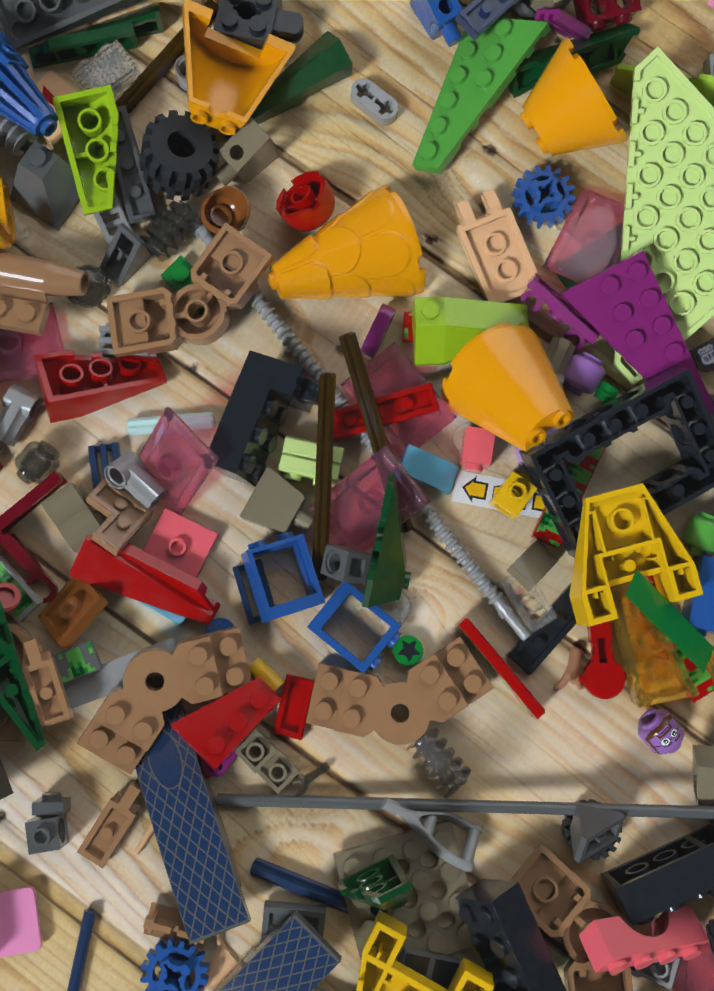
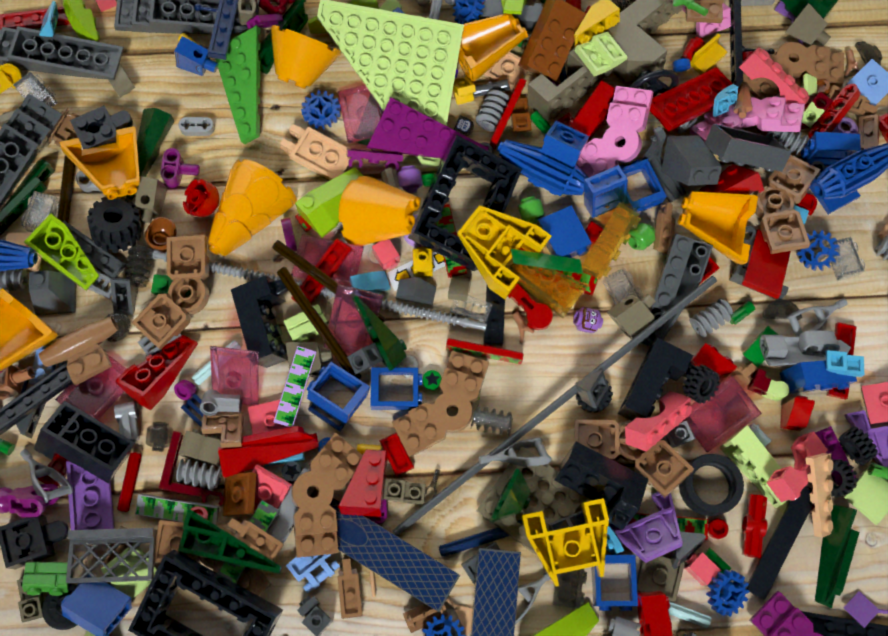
camera: 35 degrees left, 10 degrees down
none -> magenta beam [160,148,200,188]
none -> magenta tile [174,380,197,400]
none -> light grey piece [176,459,222,491]
none -> coral plate [252,465,292,510]
none -> tile [273,346,316,427]
none -> dark grey tile [282,461,302,482]
none -> light blue plate [286,554,340,593]
none -> dark grey slope [396,277,436,306]

